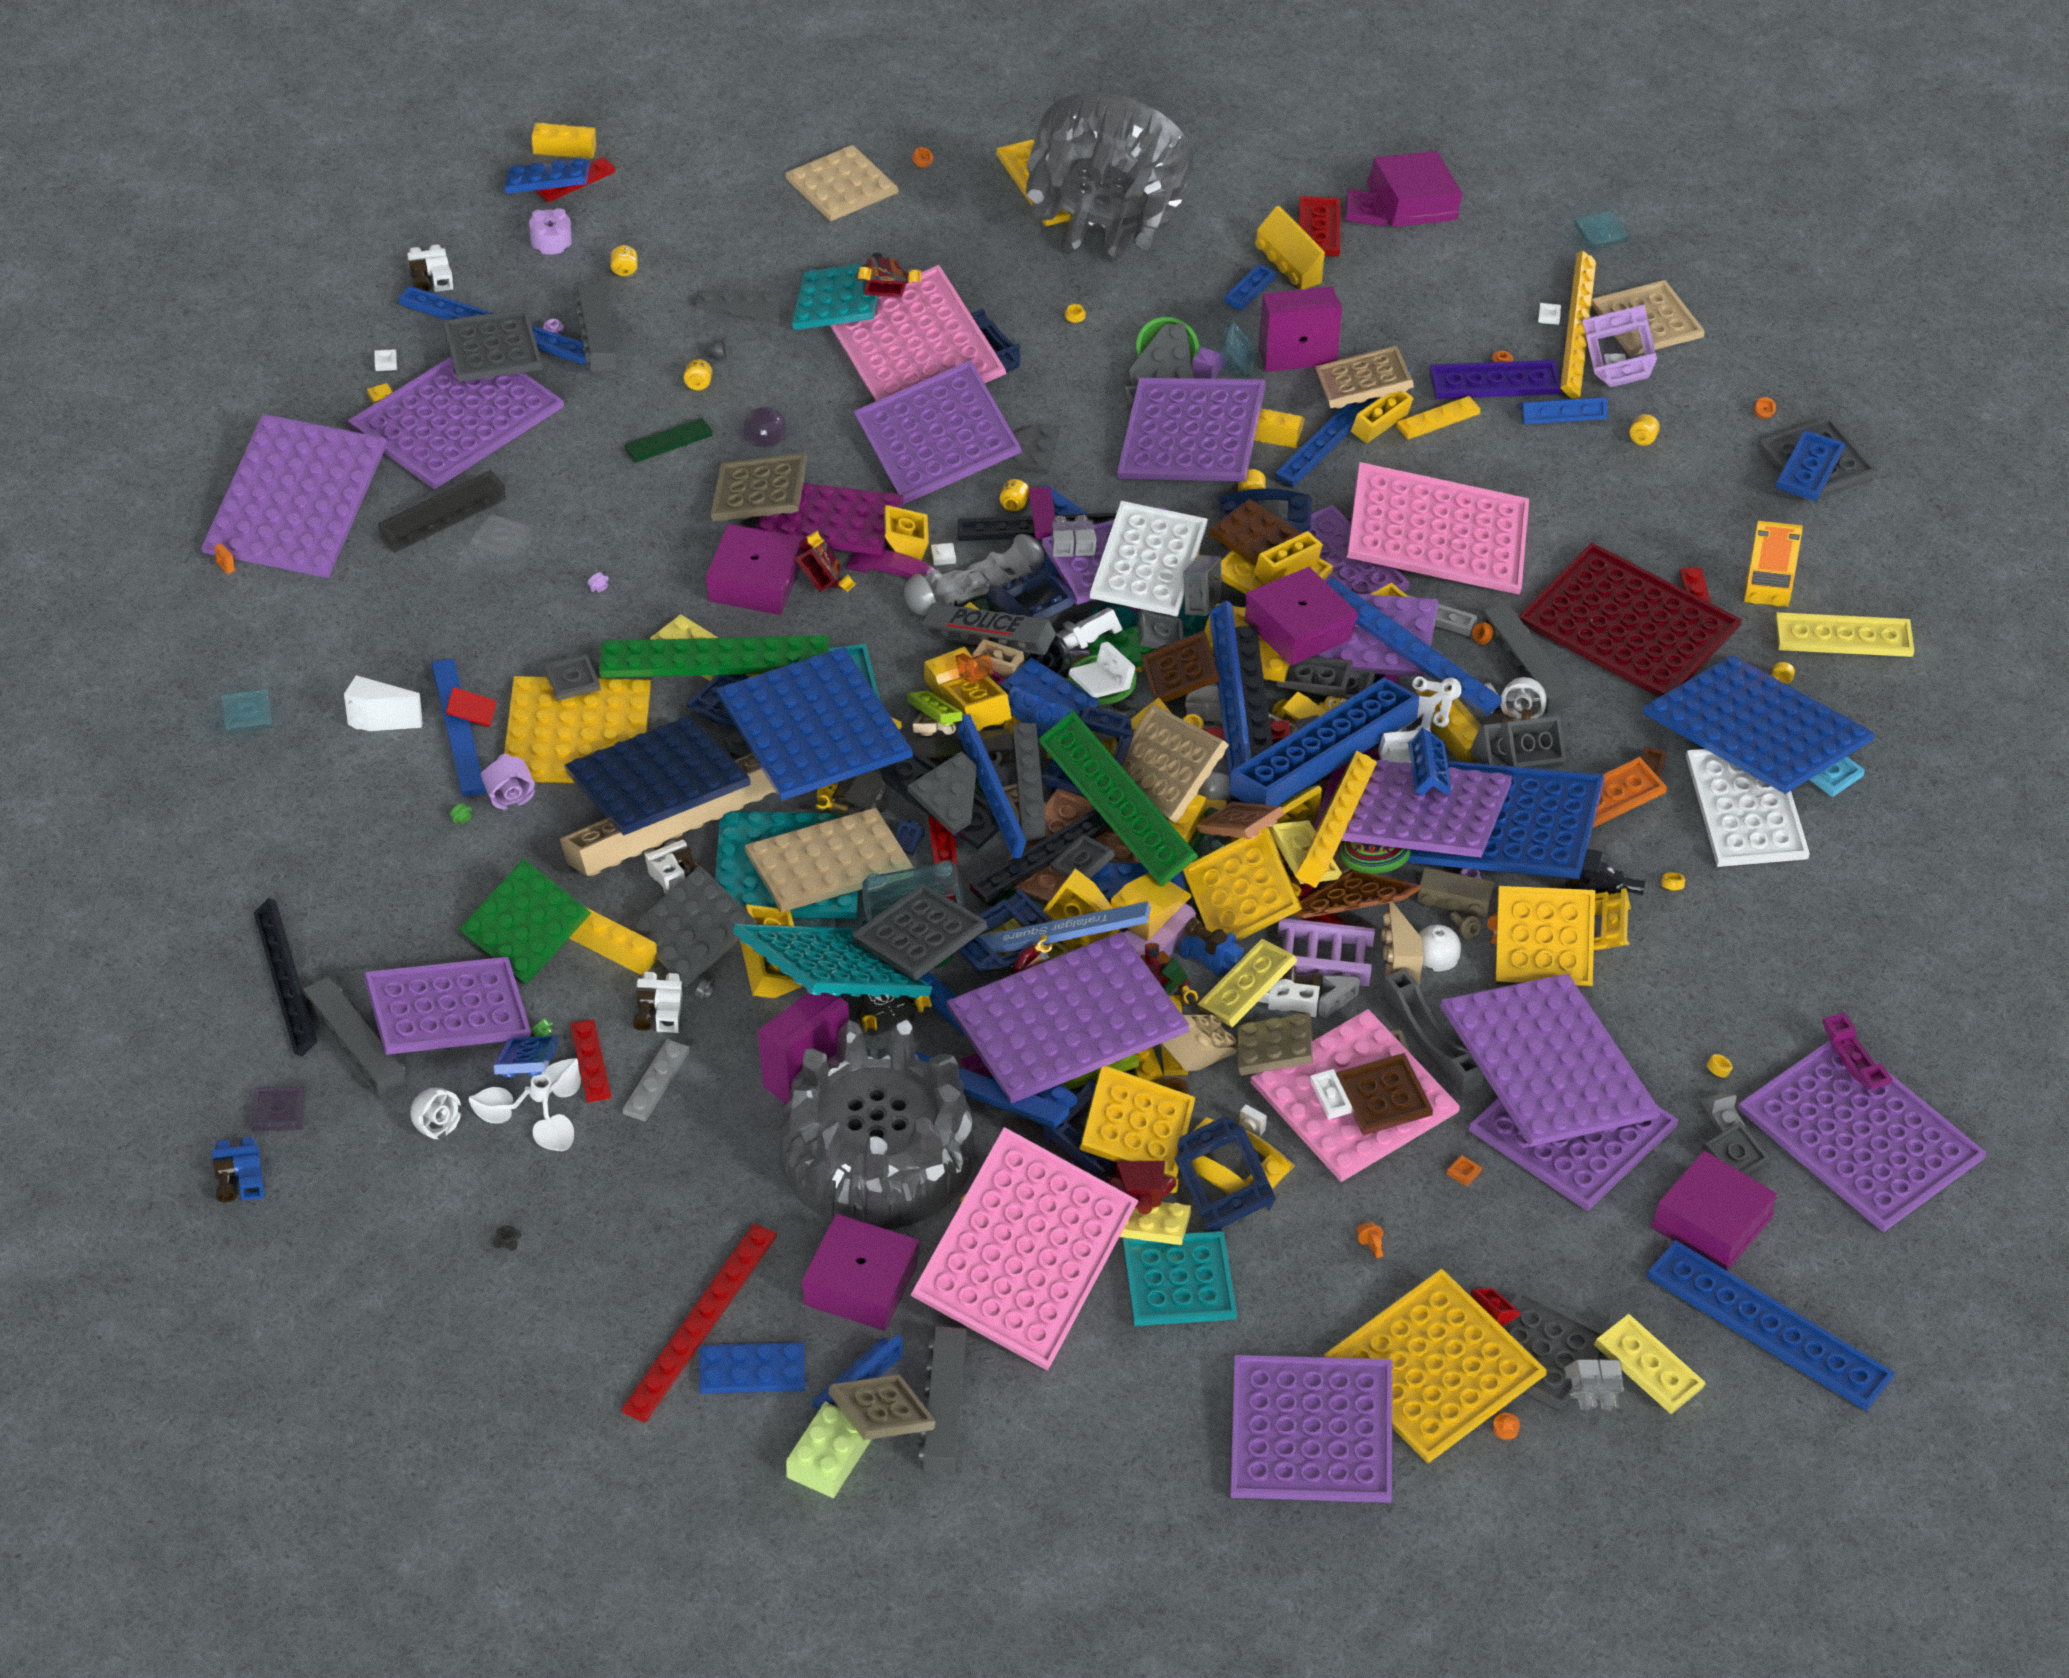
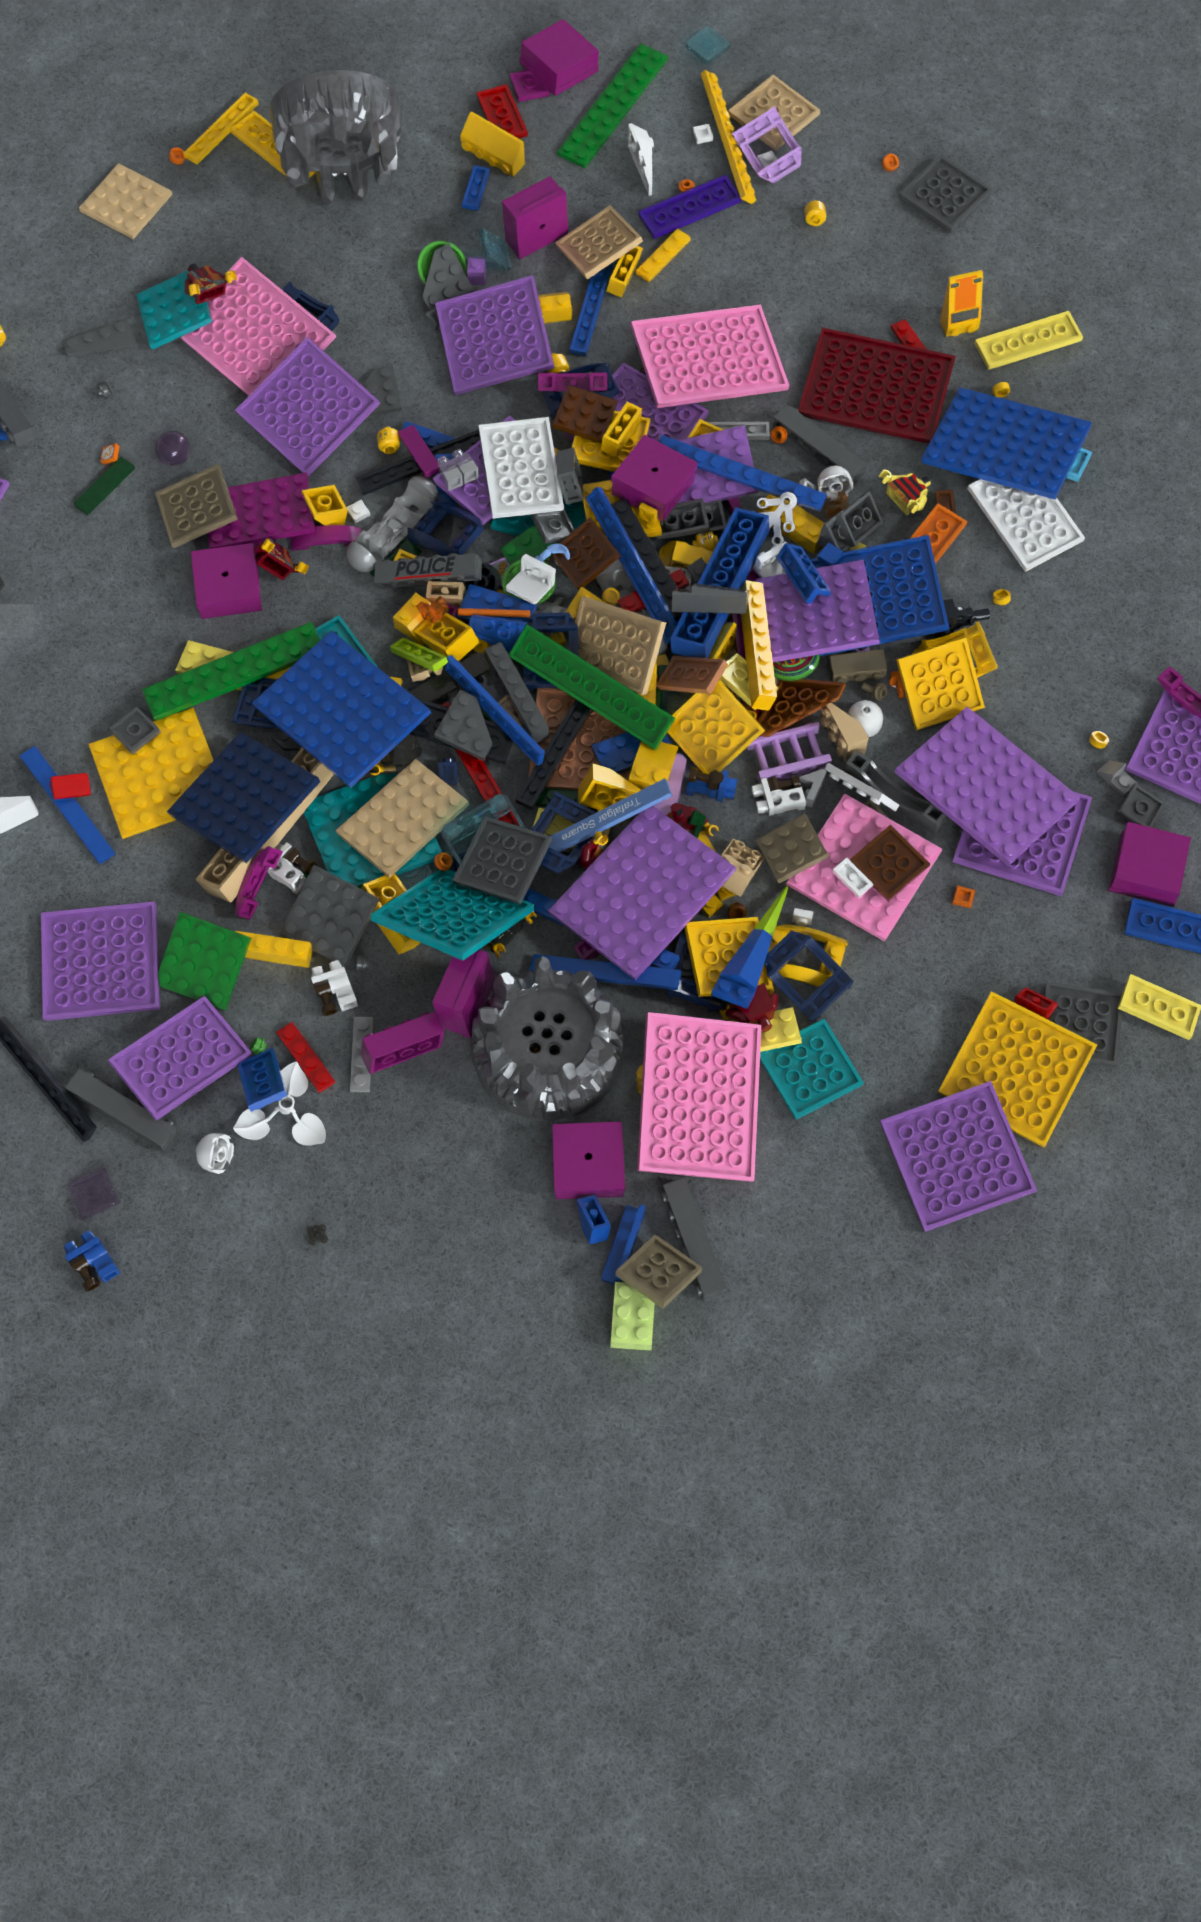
camera: 20 degrees left, 20 degrees up
bright green plate [450,803,472,824] -> none
lavender brick [481,754,535,810] -> none
lavender plate [588,572,609,593] -> none
red plate [622,1223,776,1423] -> none
yellow head [683,359,712,391] -> none
blue plate [700,1342,805,1394] -> none
dark grey plate [1050,834,1115,879] -> none
white hips [1055,606,1122,650] -> none
yellow plate [1065,304,1086,323] -> none
light yellow plate [1197,939,1297,1027] -> none
orange piece [1356,1222,1383,1258] -> none
orange tile [1493,1413,1520,1440] -> none
blue fence [1518,397,1608,424] -> none
clear hips [1564,1360,1624,1411] -> none
blue plate [1775,430,1845,502] -> none
none -> medium lavender plate [41,901,160,1021]
none -> orange tile [100,443,120,465]
none -> yellow plate [184,92,259,165]
none -> magenta slope [236,846,283,920]
none -> magenta brick [361,1012,445,1074]
none -> orange plate [434,853,453,871]
none -> orange bar [458,608,531,618]
none -> light blue piece [535,544,570,563]
none -> magenta slope [538,373,607,392]
none -> green plate [557,43,668,168]
none -> blue slope [577,1195,611,1245]
none -> white wedge [628,123,654,196]
none -> yellow tile [639,502,657,525]
none -> dark grey slope [672,583,750,614]
none -> blue plate [711,886,788,1009]
none -> blue tile [818,543,843,566]
none -> white wing [825,763,899,811]
none -> torso [879,469,931,515]

